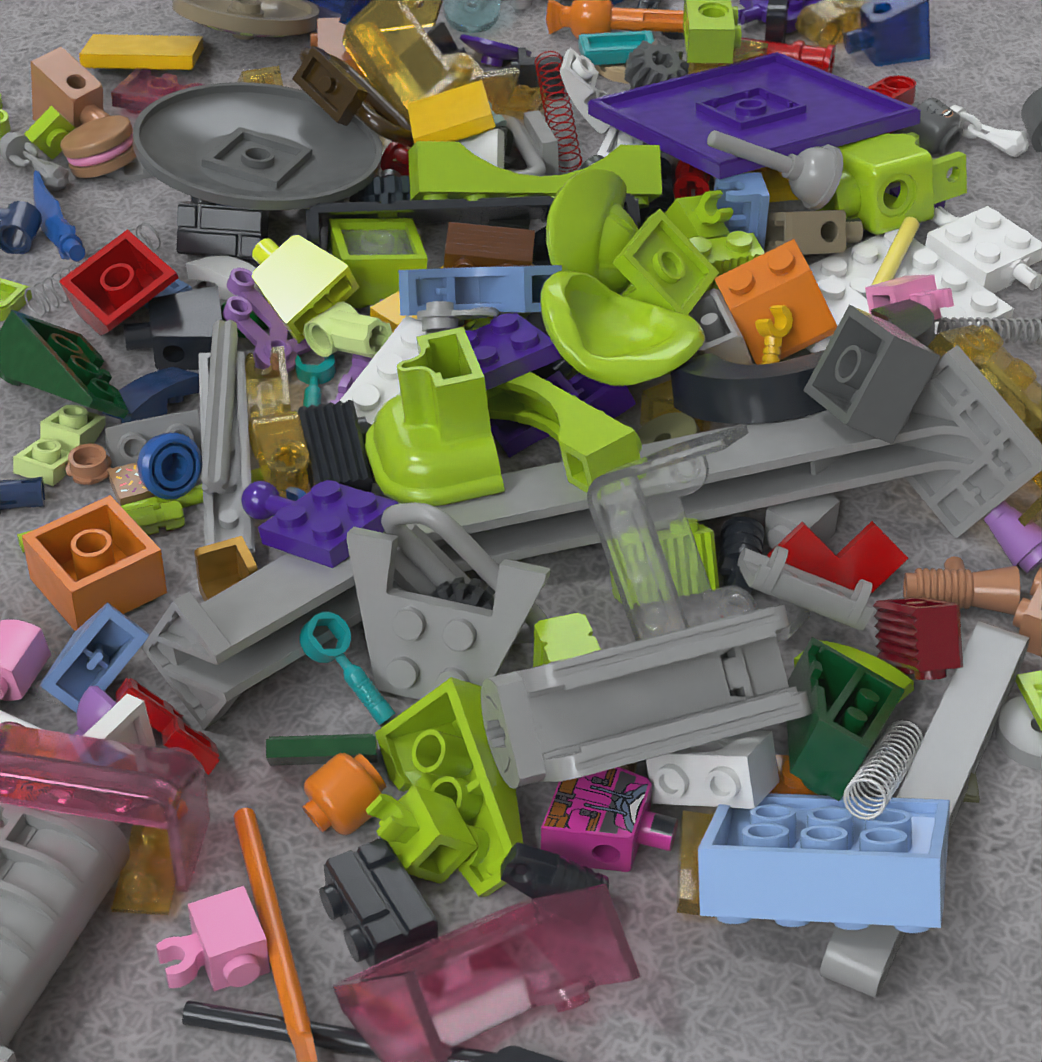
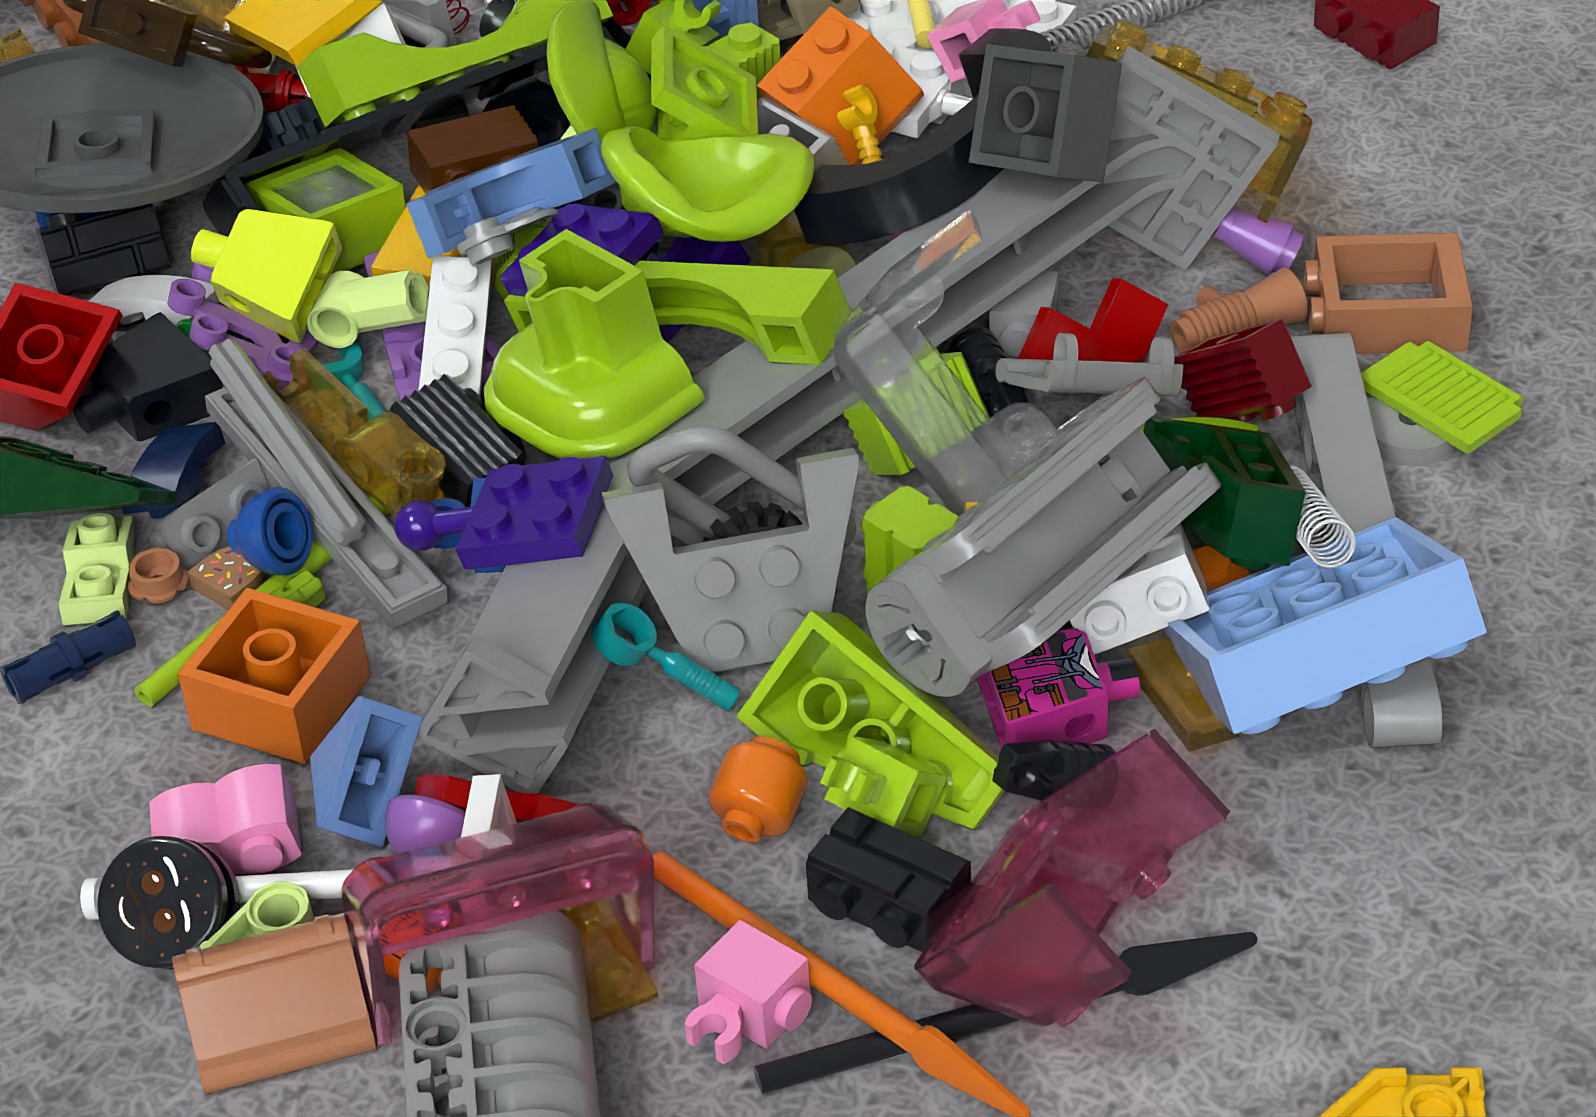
camera: 25 degrees left, 0 degrees up
pearl gold panel [194,536,258,602] -> none
dark green tile [266,734,378,766] -> none

